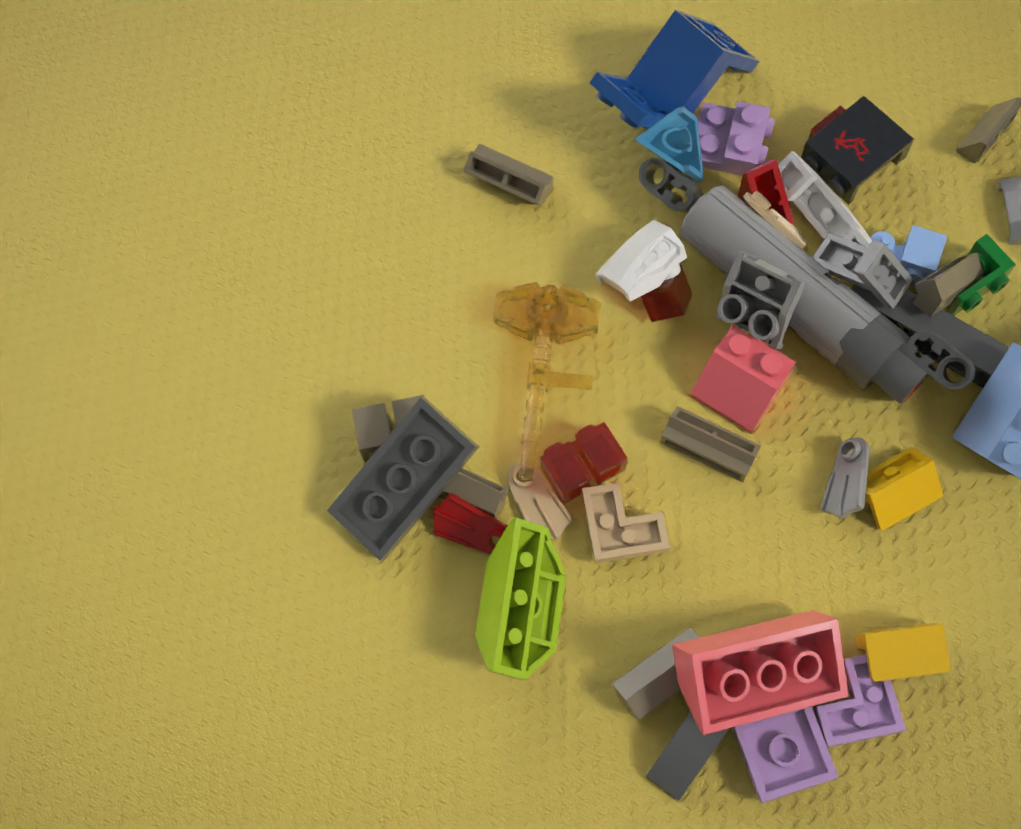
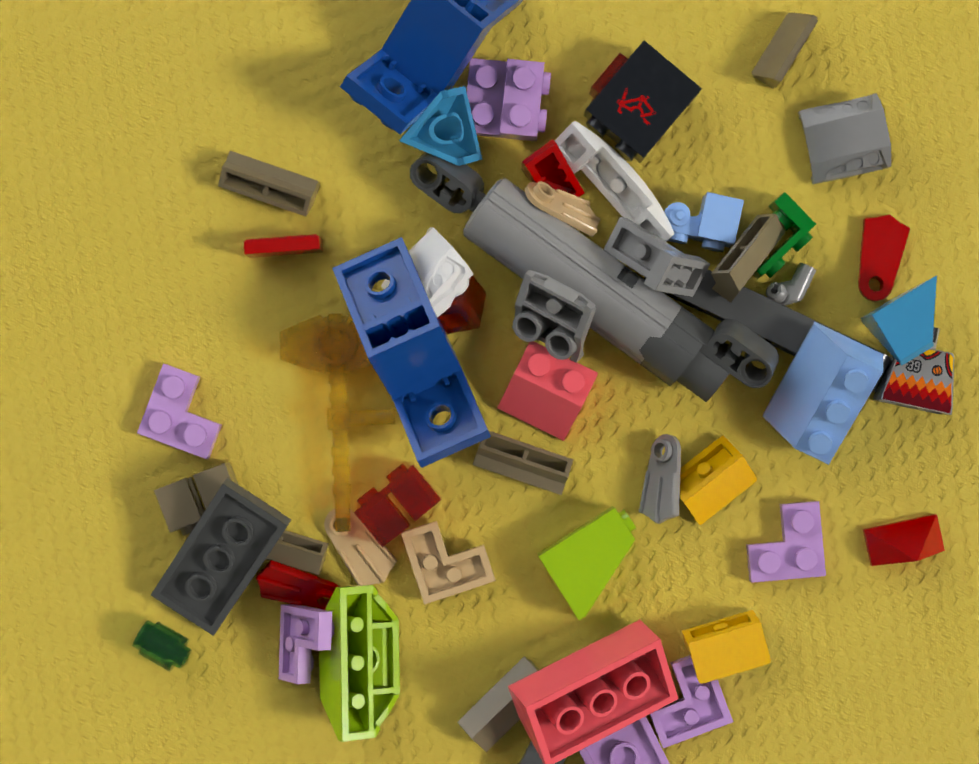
camera: 15 degrees left, 20 degrees up
none -> clear green brick [132,620,192,672]
none -> lavender plate [137,363,222,459]
none -> red tile [244,234,323,258]
none -> lavender plate [278,604,334,684]
none -> blue bracket [332,237,491,468]
none -> lime slope [538,506,636,620]
none -> lavender plate [746,501,826,583]
none -> light grey arm [766,263,816,306]

